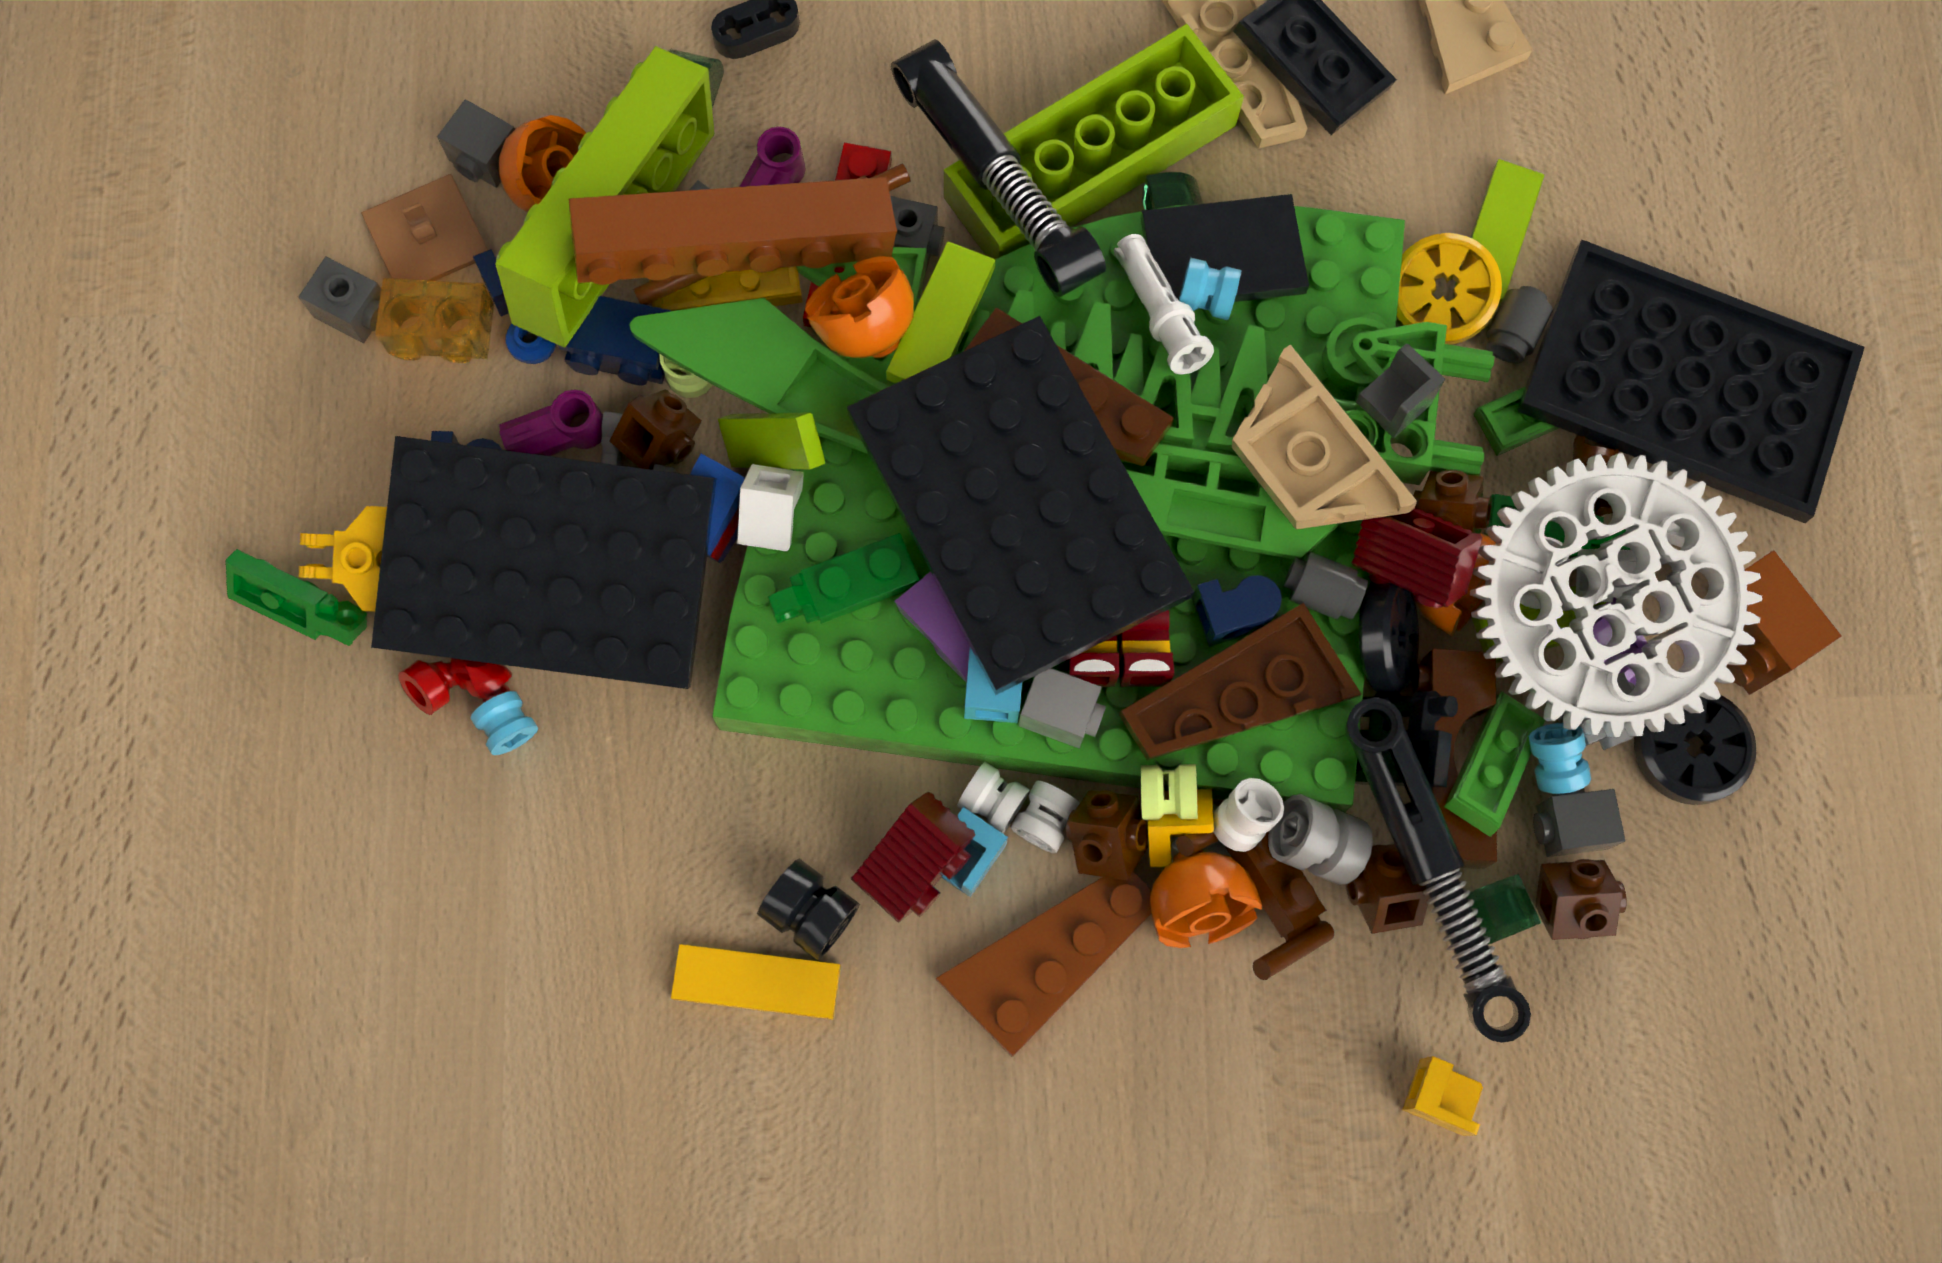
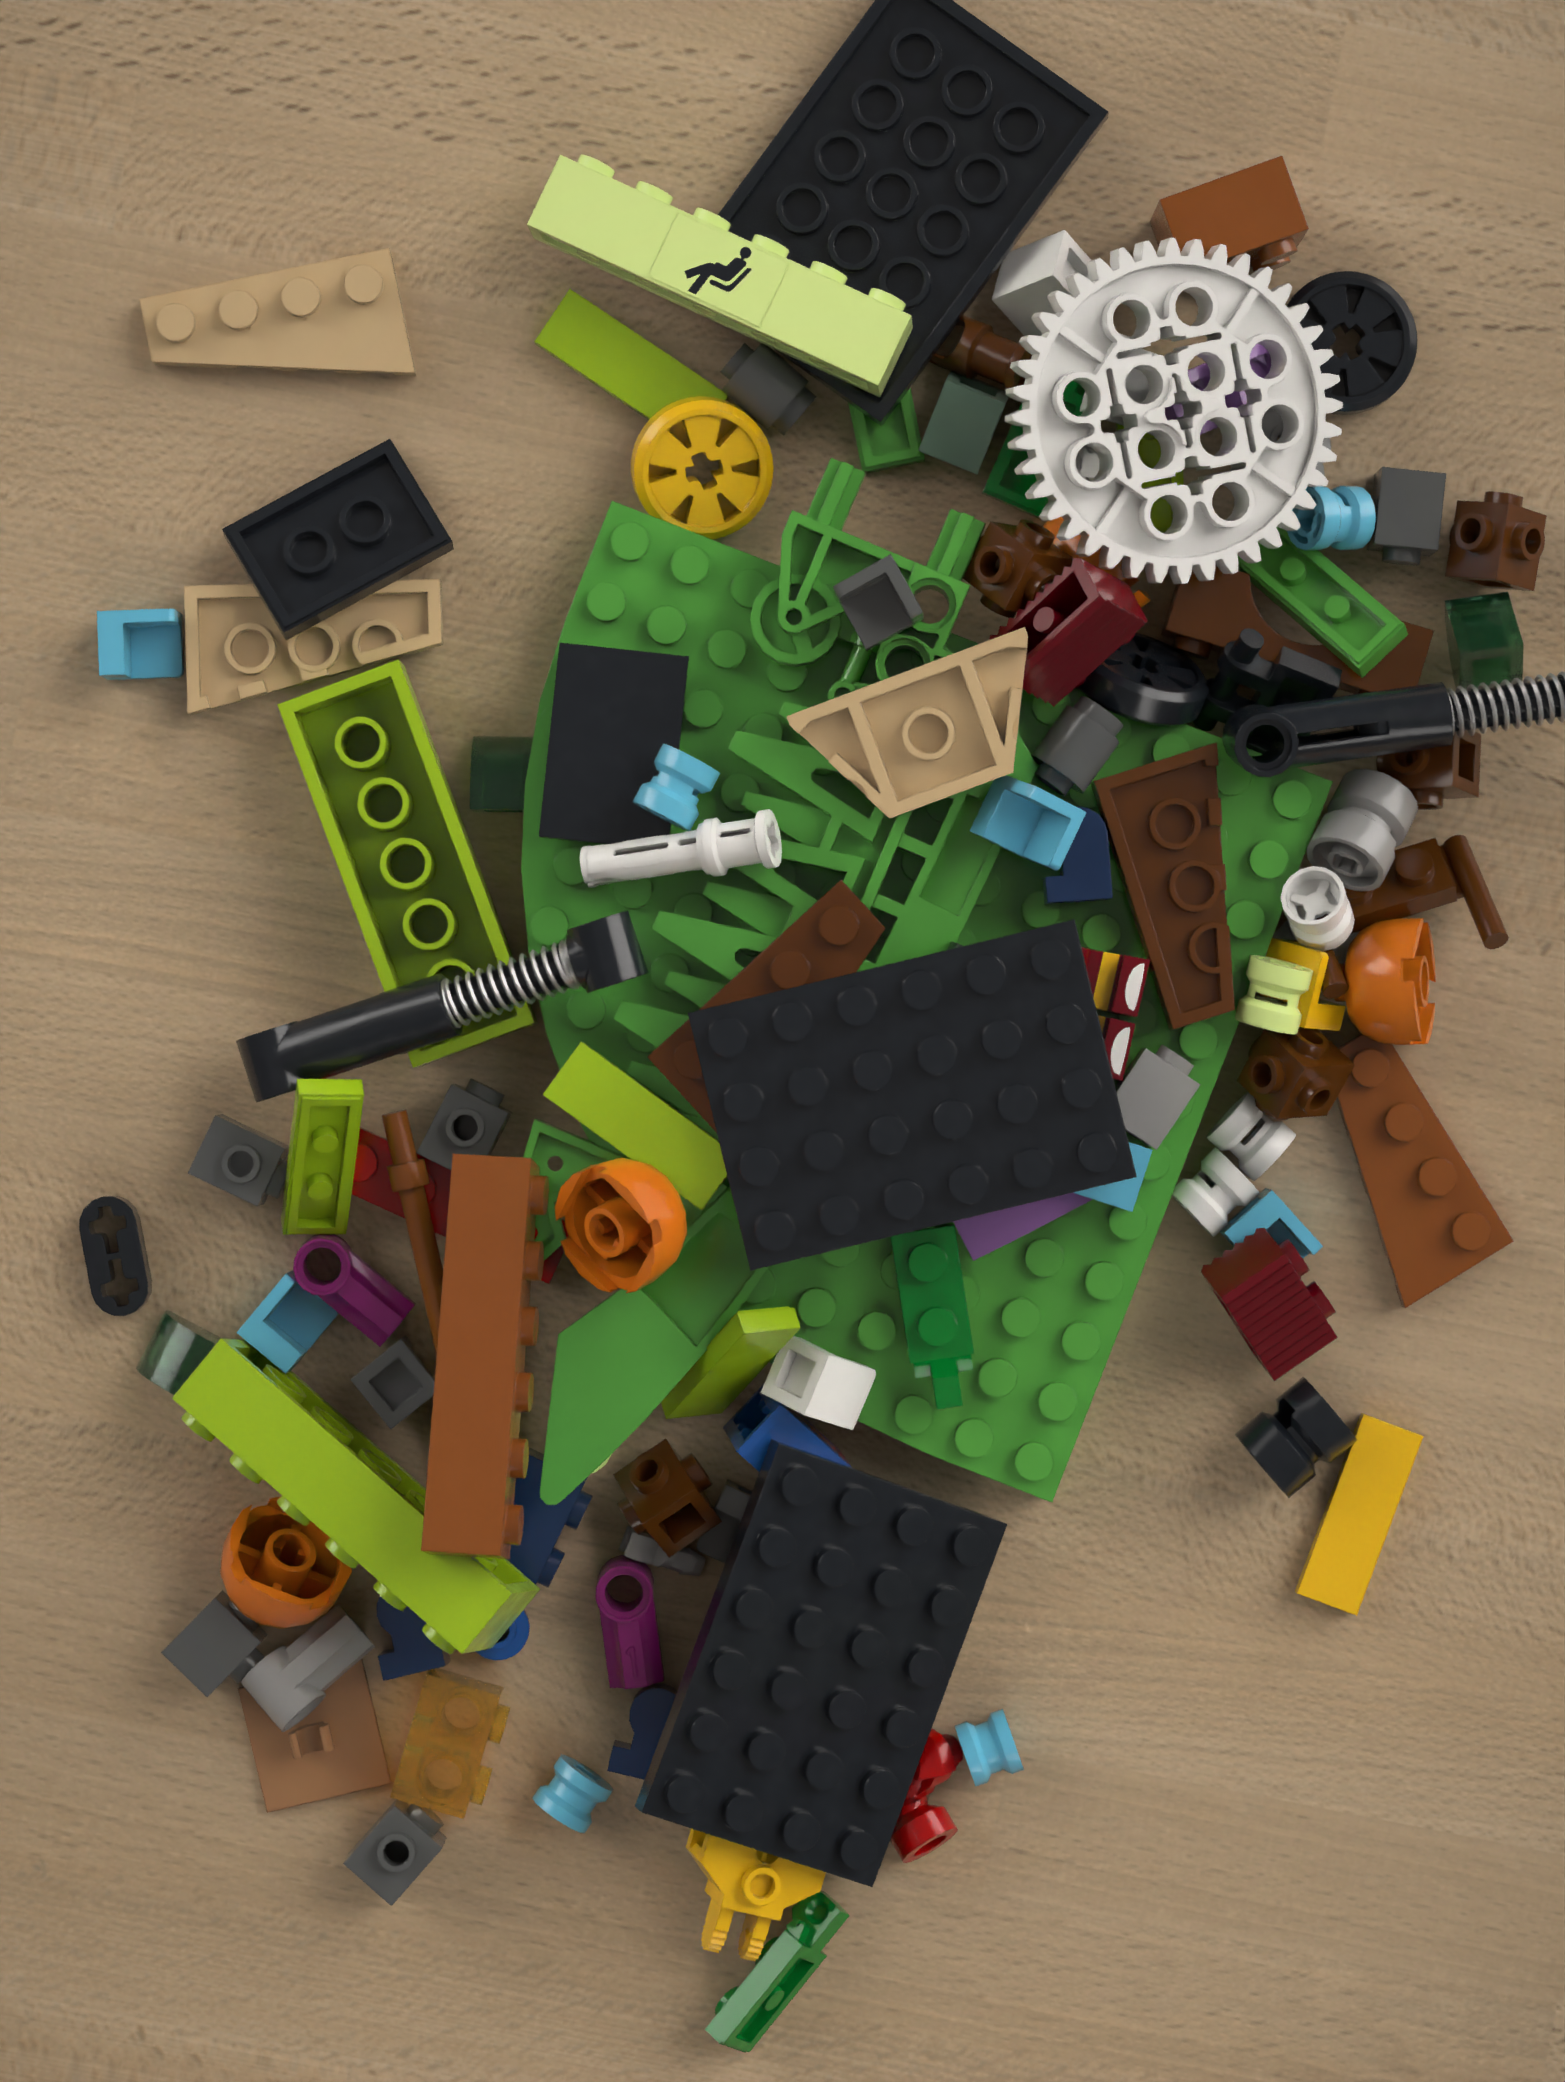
camera: 75 degrees left, 15 degrees up
none -> dark grey brick [188,1114,289,1206]
none -> medium azure panel [236,1270,338,1374]
none -> light grey piece [241,1604,375,1732]
none -> lime tile [281,1079,364,1235]
none -> yellowish green brick [527,154,913,397]
none -> medium azure wheel [532,1754,613,1833]
none -> sand green brick [918,371,1009,474]
none -> medium azure panel [970,775,1086,871]

